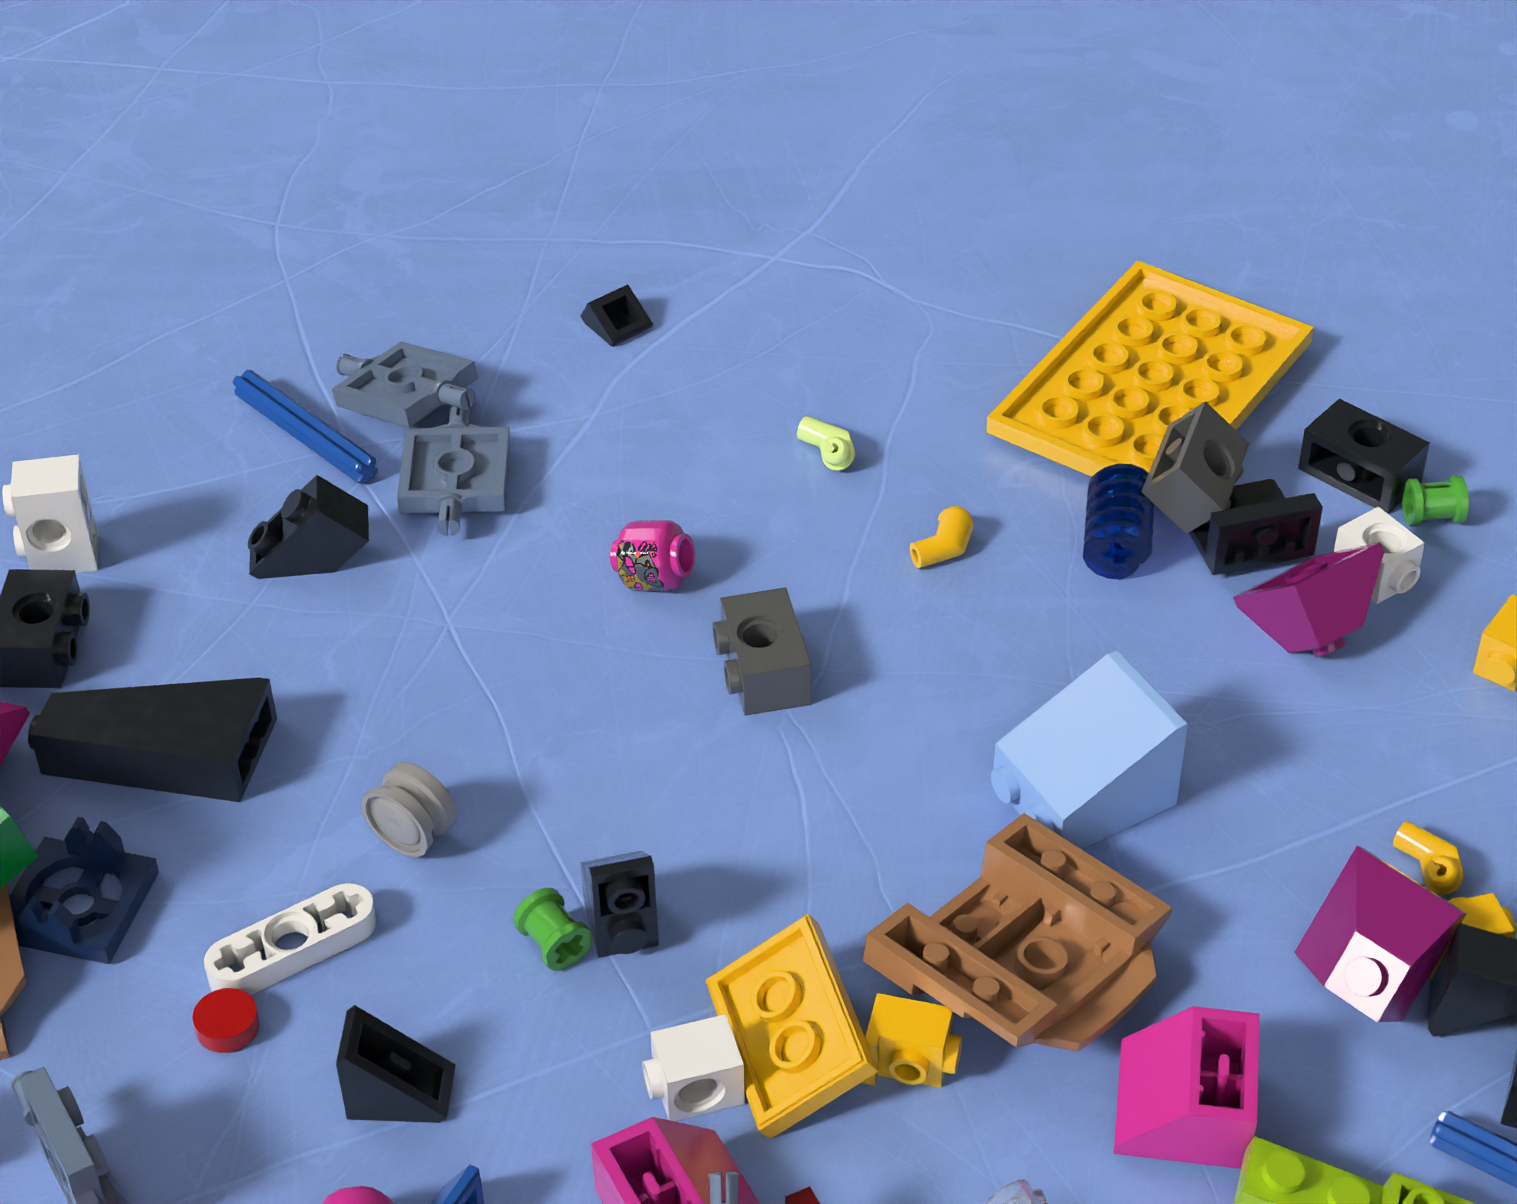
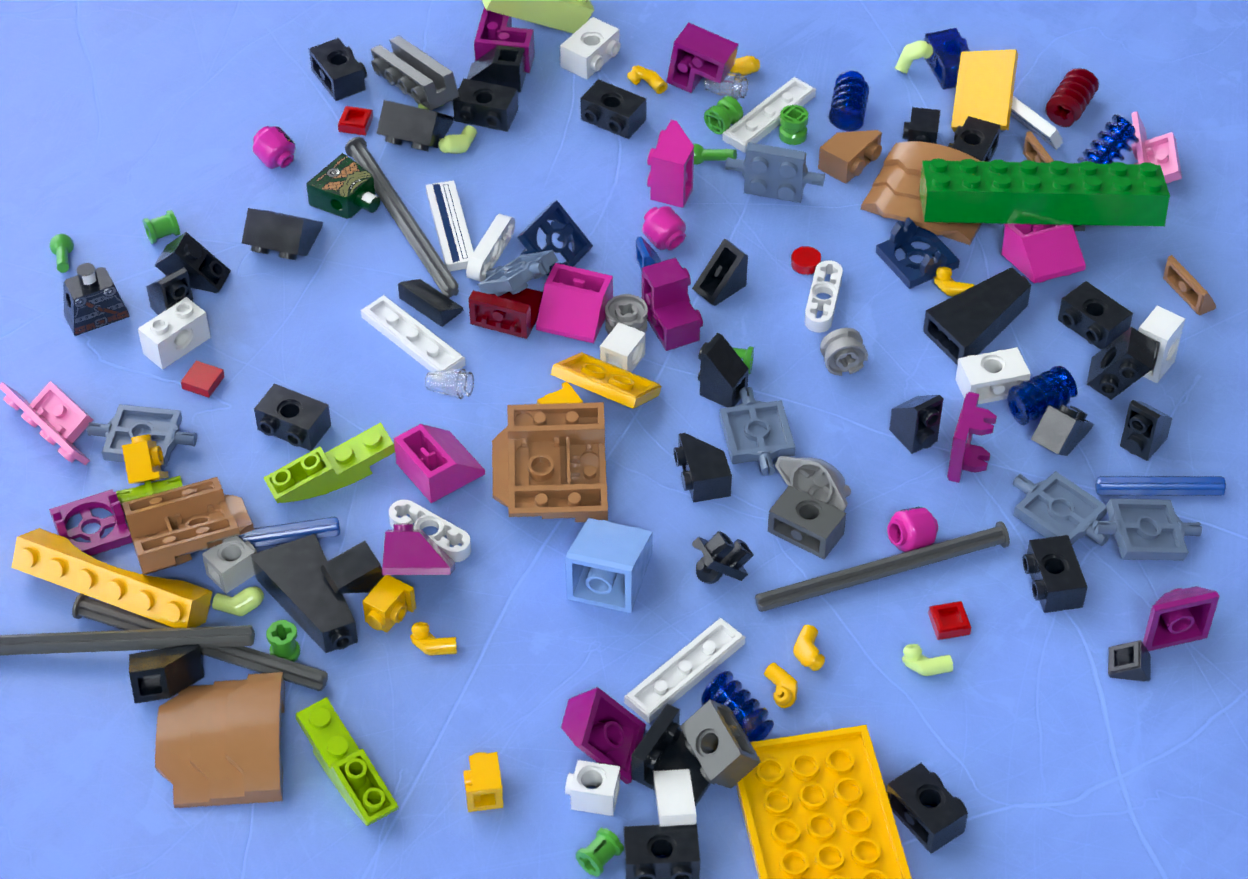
camera: 135 degrees right, 5 degrees up
none -> white beam [389,500,471,562]
none -> light grey wheel [605,294,648,334]
none -> white tile [624,618,745,723]
none -> magenta brick [642,257,703,351]
none -> white tile [653,769,697,826]
none -> black slope [674,433,732,503]
none -> black hips [692,531,753,584]
none -> sand blue plate [719,387,795,476]
none -> dark grey axle [755,521,1010,612]
none -> yellow arm [764,662,798,708]
none -> light grey hat [775,456,851,512]
none -> black brick [886,763,968,854]
none -> black slope [889,395,944,454]
none -> red tile [928,601,971,640]
none -> yellow arm [934,267,974,296]
none -> magenta piece [947,392,997,483]
none -> white brick [955,347,1031,404]
none -> clear blue piece [1007,366,1078,425]
none -> black brick [1022,535,1088,613]
none -> black brick [1087,327,1156,400]
none -> black slope [1120,400,1172,461]
none -> magenta slope [1143,586,1220,651]

